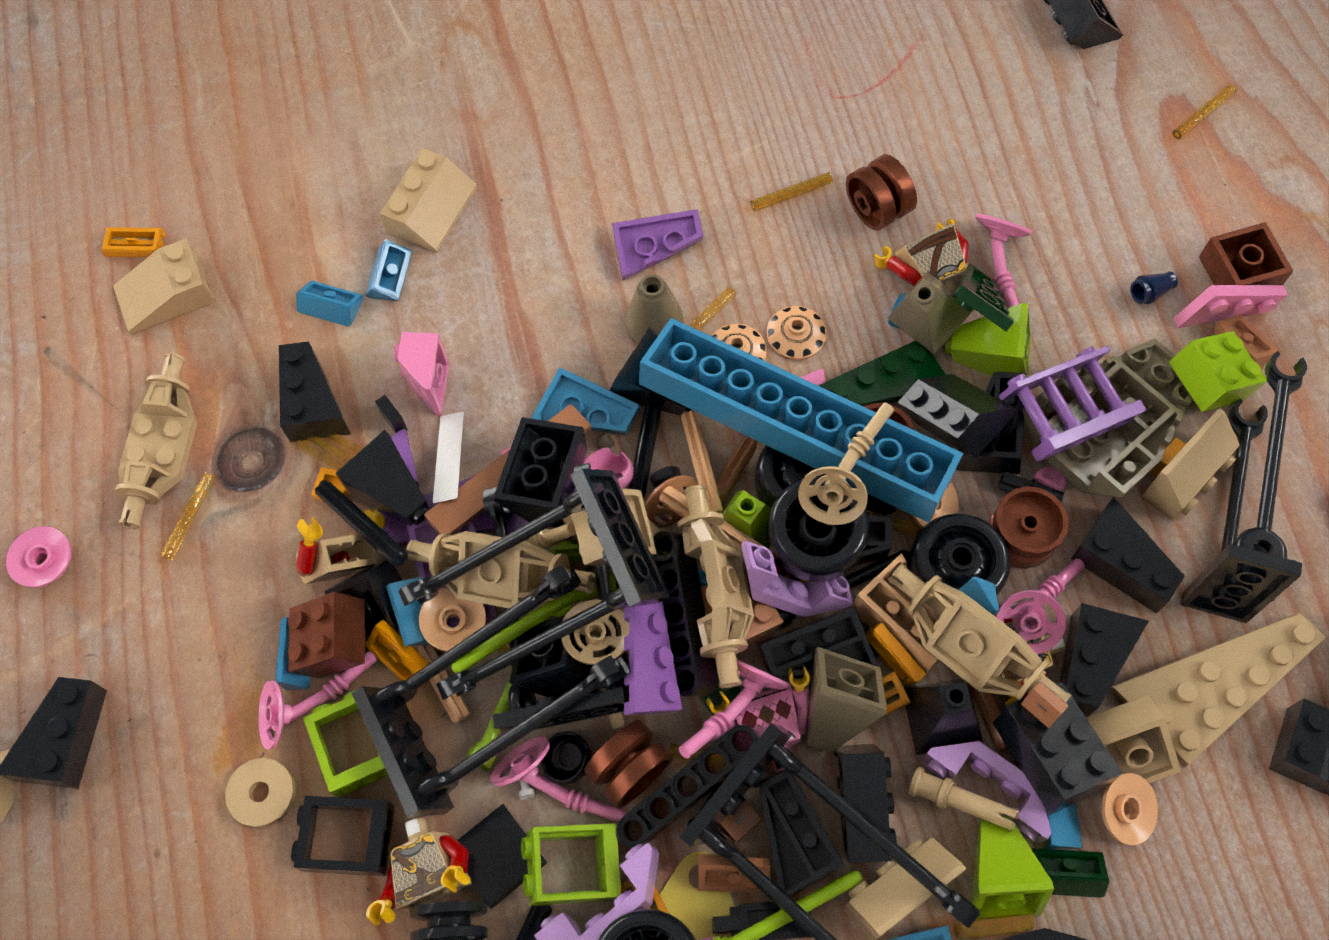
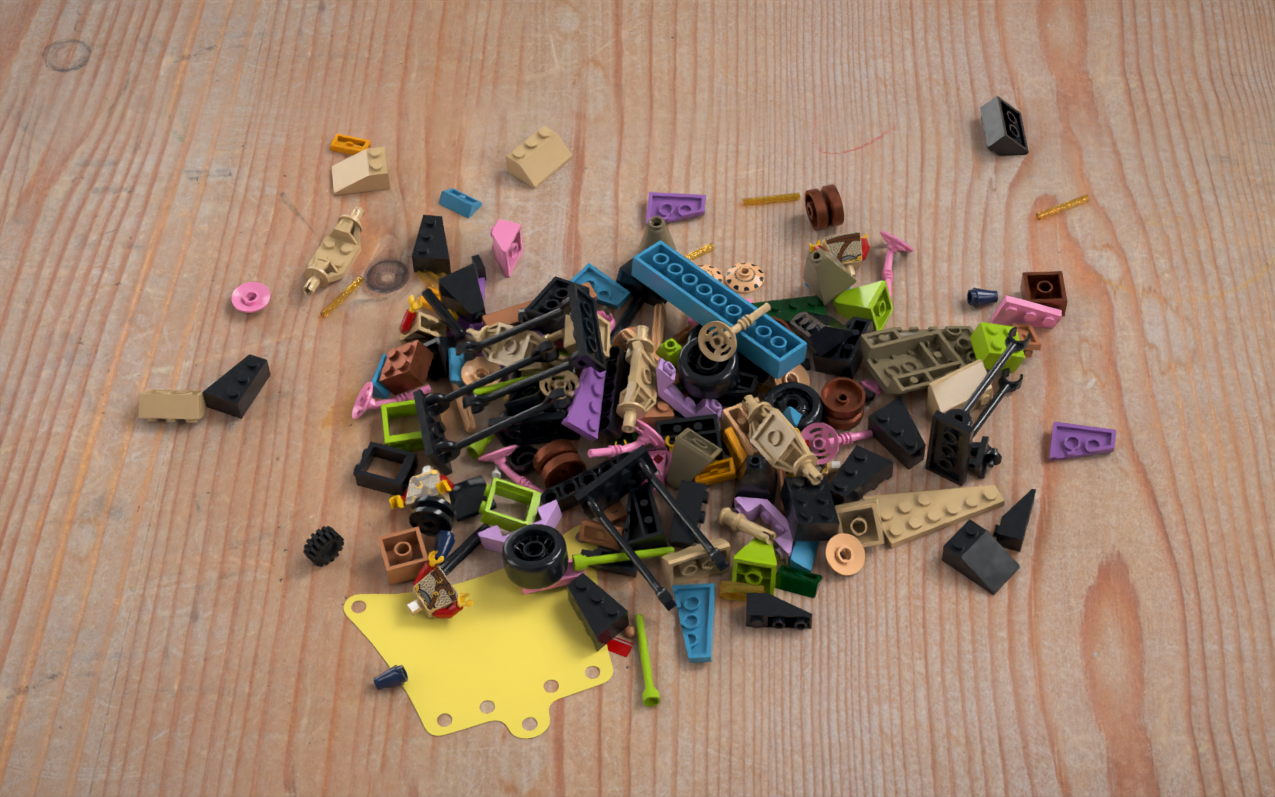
camera: 15 degrees right, 15 degrees down
tan tile [225,758,296,829] -> none
dark azure slope [365,239,412,301] -> none
light orange tile [365,620,429,680] -> none
white sticker [433,412,464,503] -> none
dark green wing [954,264,1014,332] -> none
medium lavender fence [999,345,1147,462] -> none
nougat tile [1021,682,1068,728] -> none

